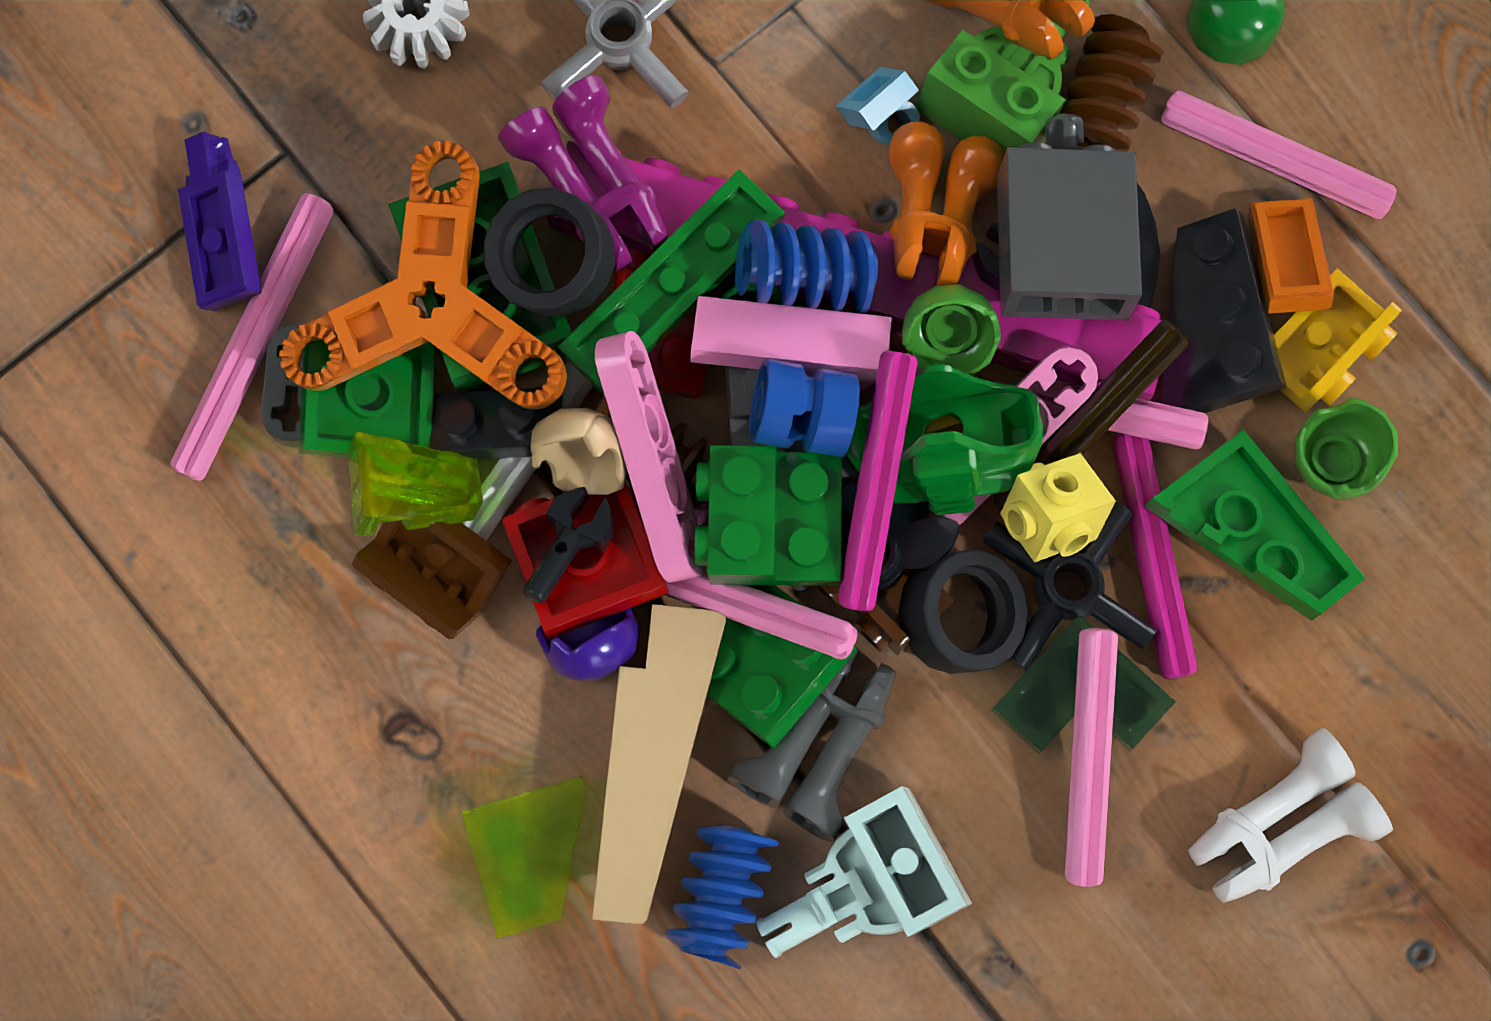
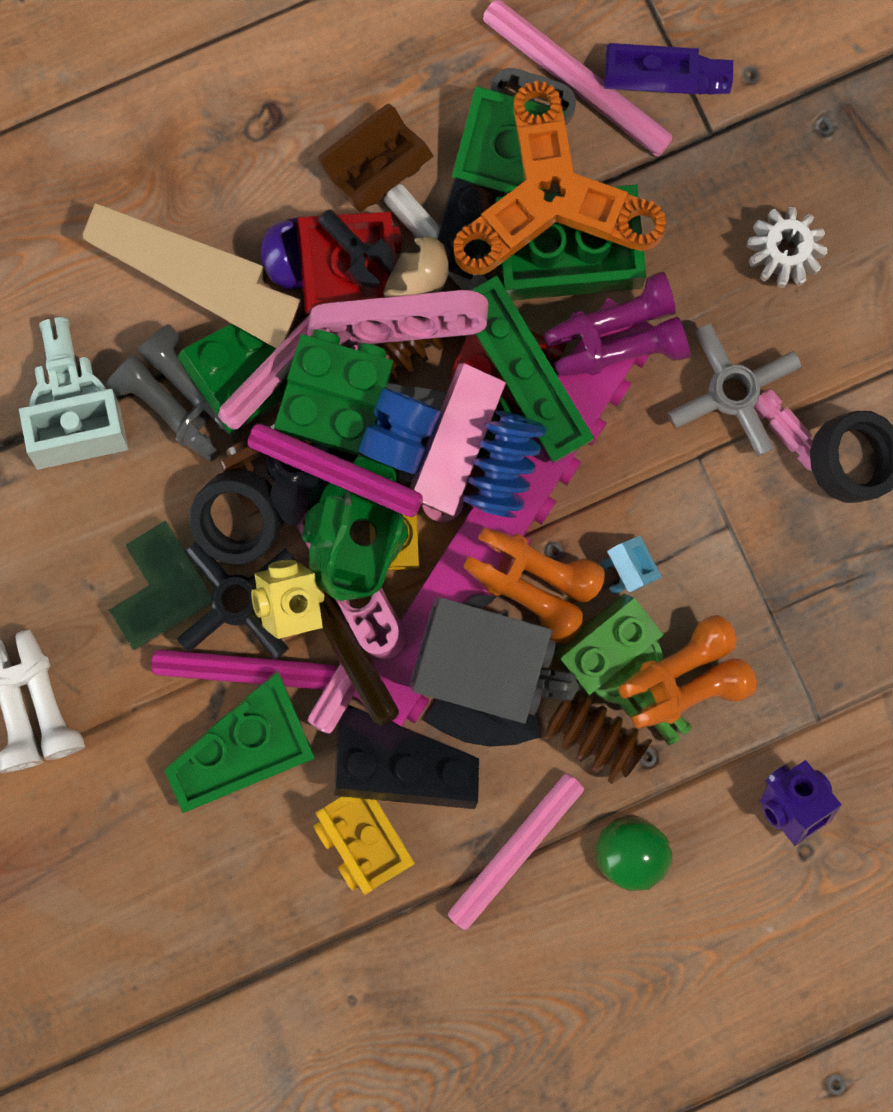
camera: 110 degrees right, 5 degrees up
clear neon green wing [348,431,483,536] -> none
clear neon green wing [461,776,586,939] -> none
black tyre [484,188,615,317] -> none
blue piece [665,824,779,970] -> none
bright green hair [902,284,1001,376] -> none
bright pink axle [1065,628,1118,887] -> none
orange tile [1248,198,1334,314] -> none
bright green hair [1294,398,1398,500] -> none

